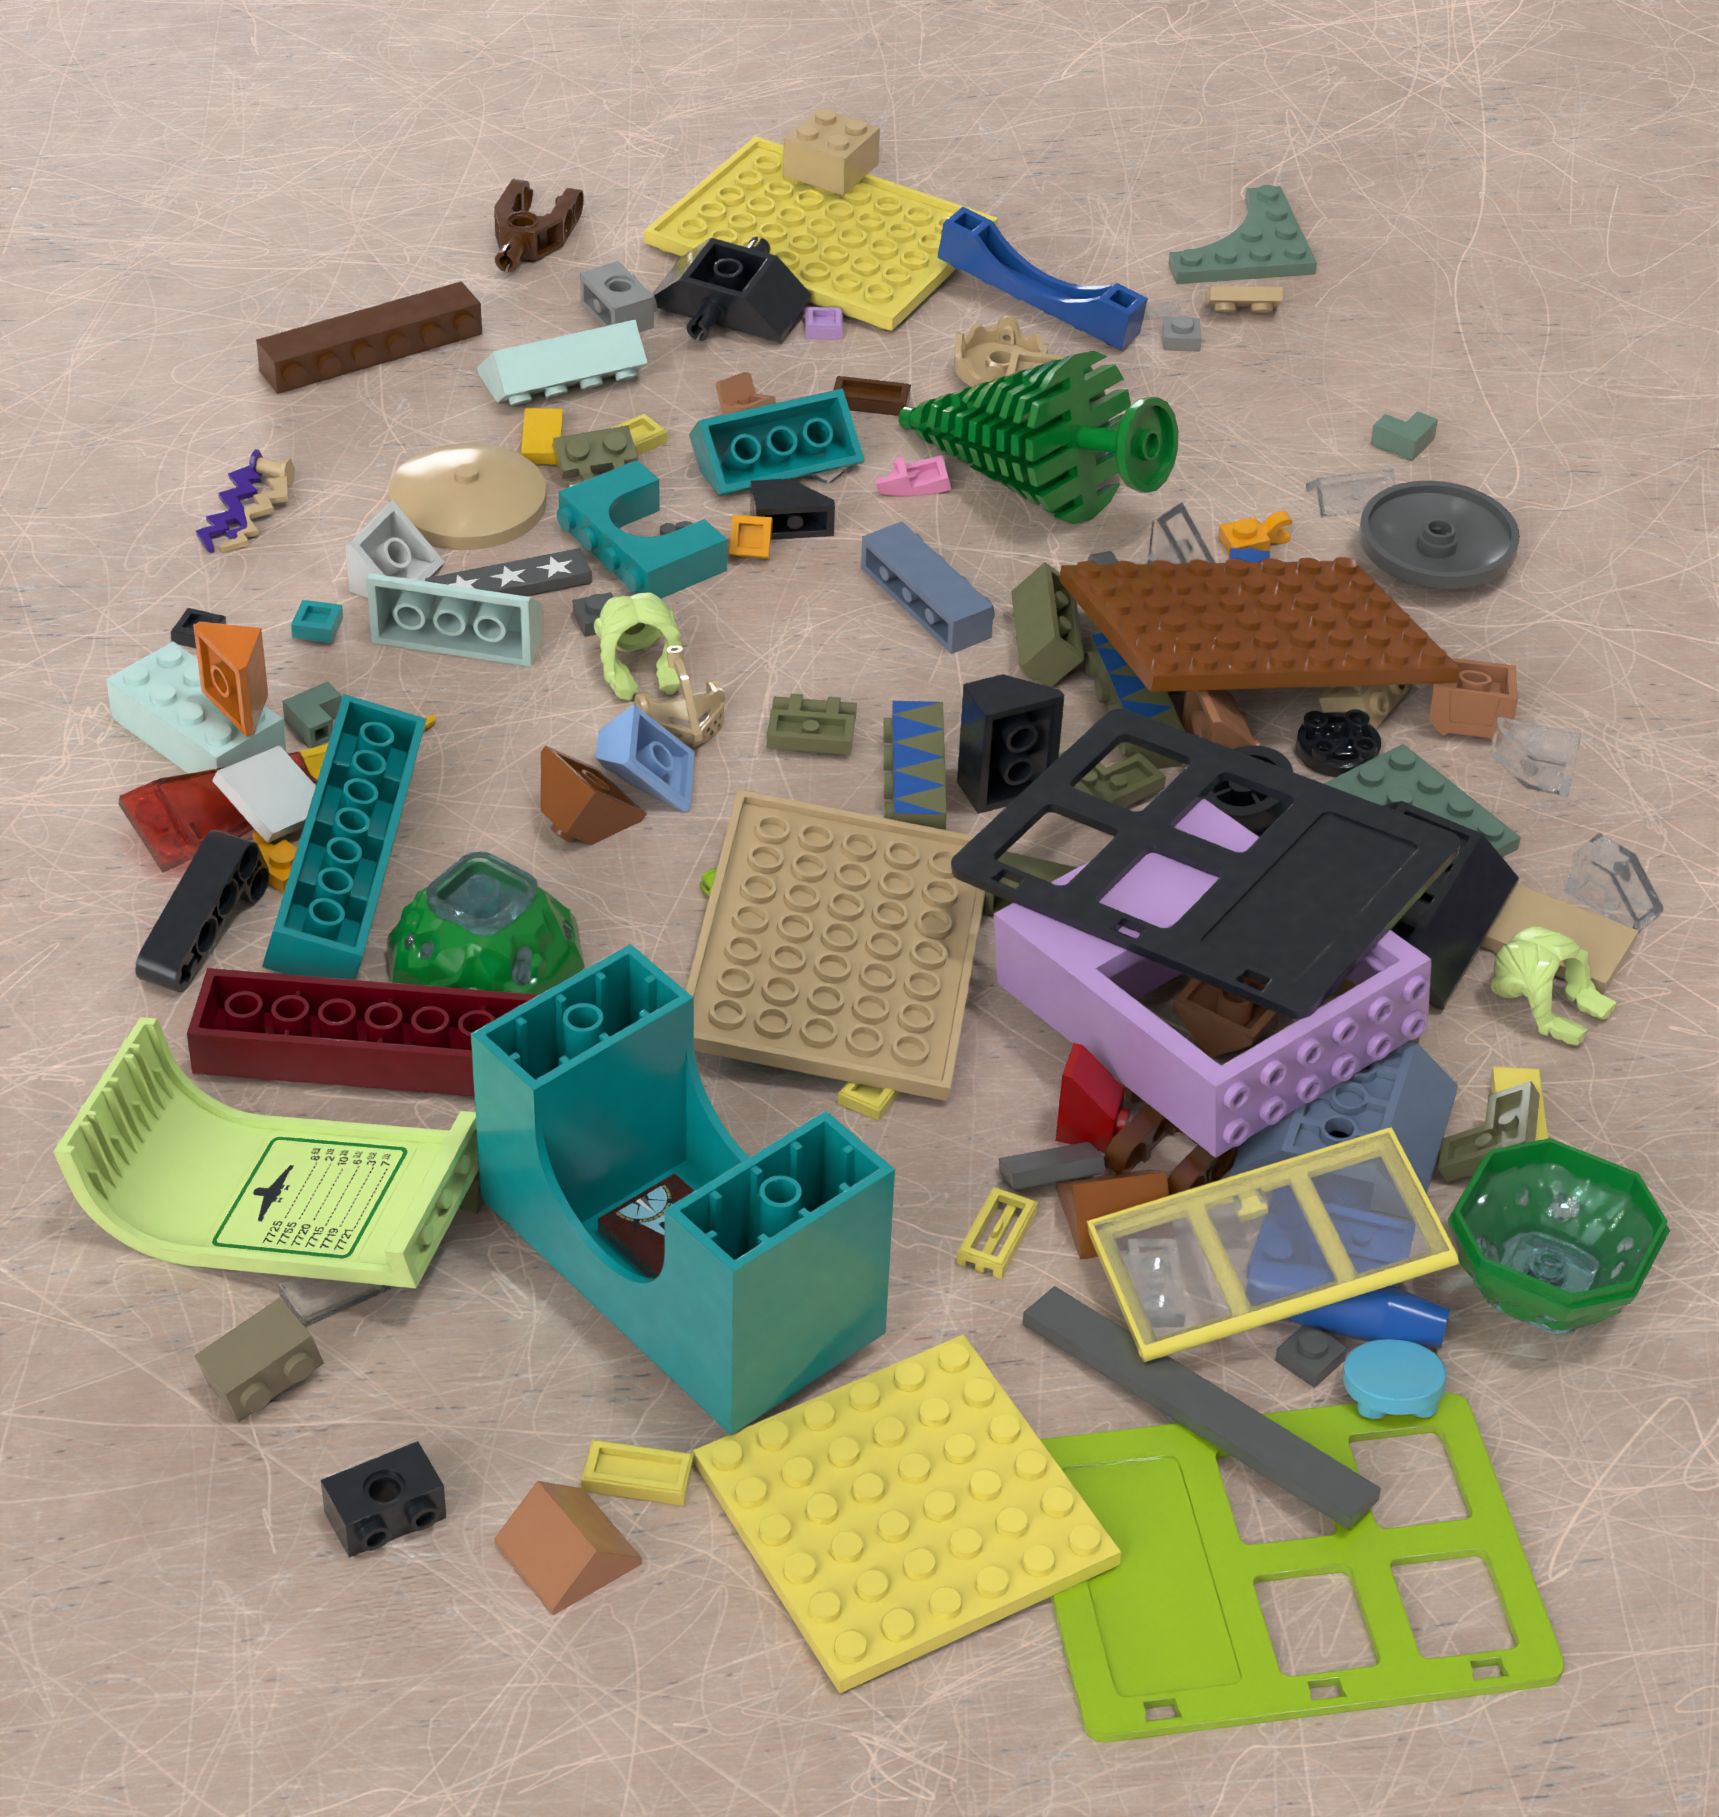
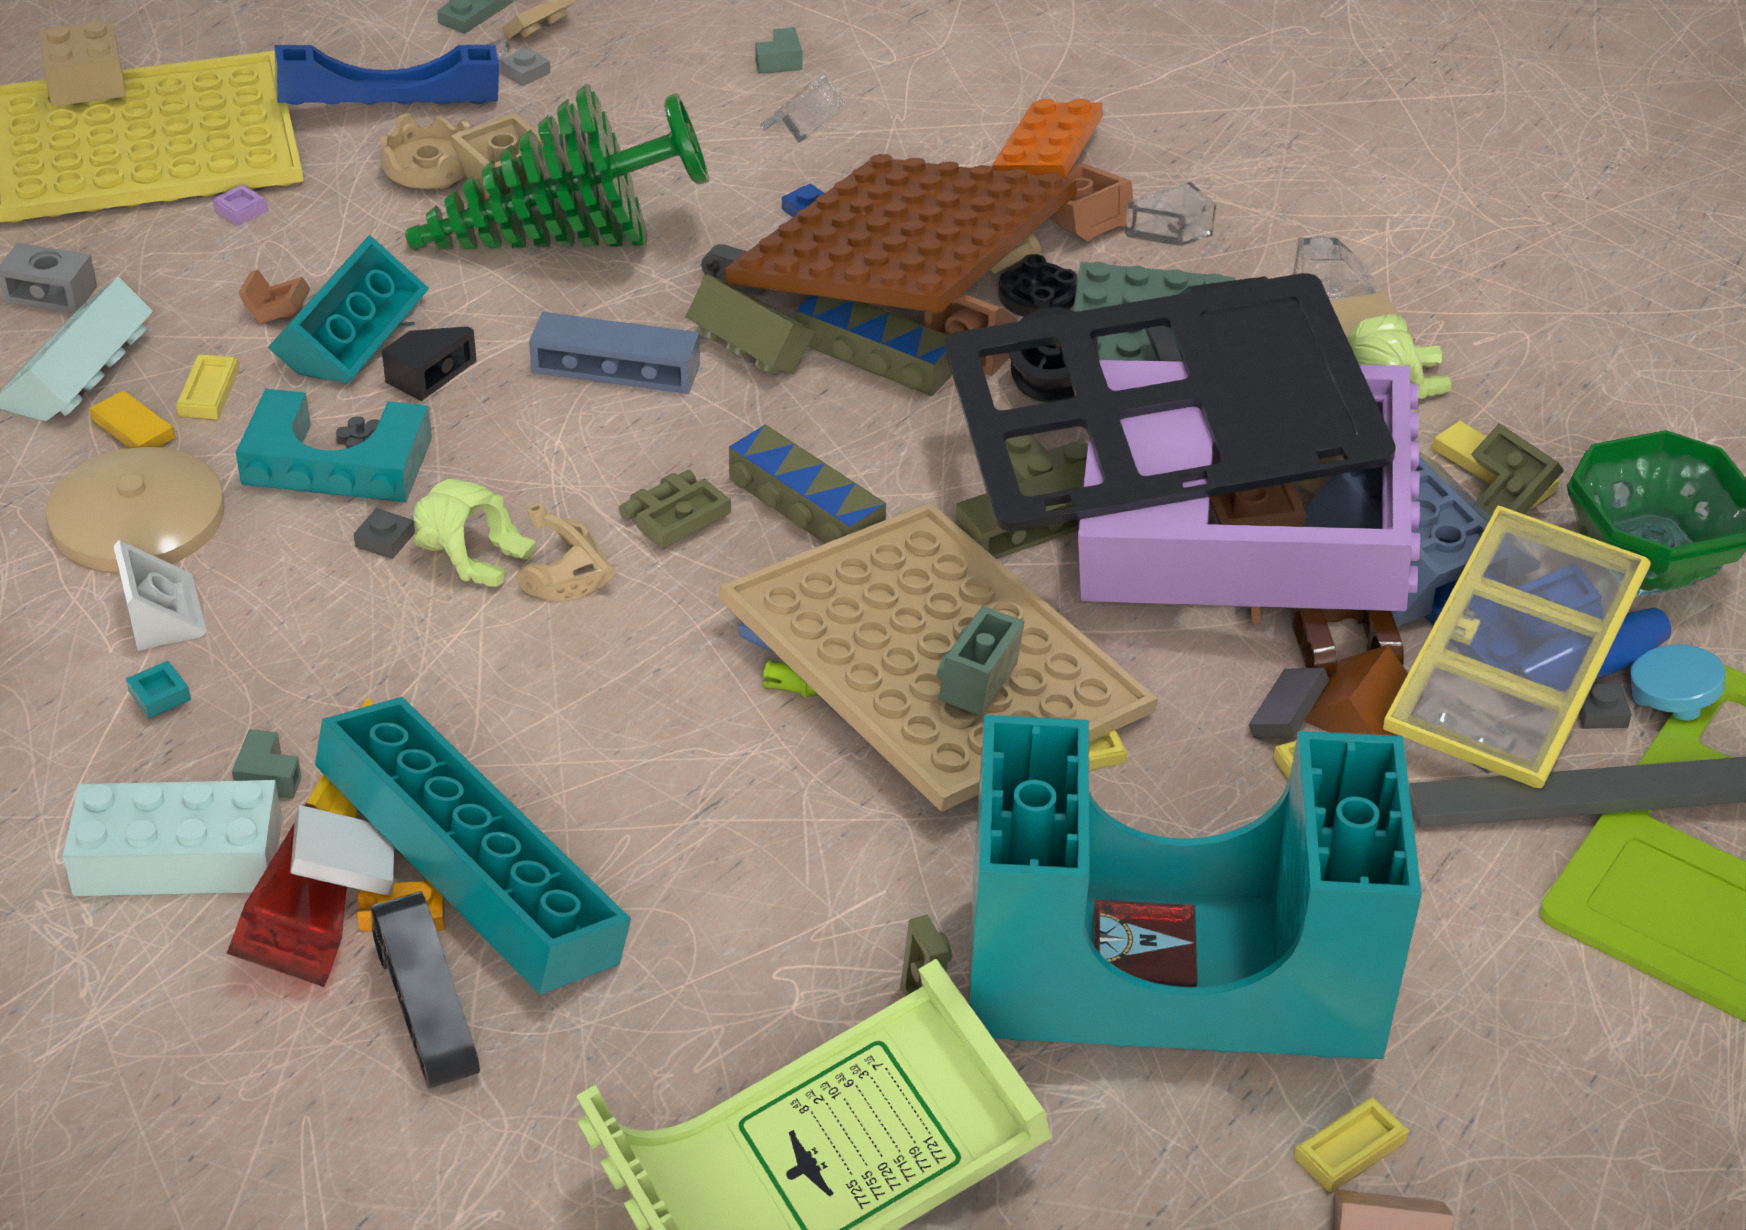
camera: 45 degrees left, 0 degrees up
black tile [170,608,226,649] -> none
dark red brick [187,968,539,1097] -> none
orange slope [193,622,268,737] -> none
light aqua slope [367,573,543,667] -> none
green rock [387,851,585,995] -> none
dark grey tile [425,548,592,596] -> none
dark orange slope [541,745,647,845] -> none
olive plate [552,425,638,488] -> none
light blue slope [596,704,695,813] -> none
black slope [653,236,811,343] -> none
light yellow plate [693,1334,1121,1694] -> none
light orange plate [729,515,773,559] -> none
reddish brown tile [833,376,911,416] -> none
bright pink slope [875,455,952,496] -> none
black slope [957,674,1065,814] -> none
red slope [1055,1043,1130,1153] -> none
olive plate [1059,751,1166,808] -> none
clear slope [1147,502,1215,564] -> none
light orange plate [1218,511,1292,555] -> none
dark grey dish [1359,481,1520,589] -> none
none -> sand green brick [936,606,1025,716]
none -> orange plate [992,99,1103,178]

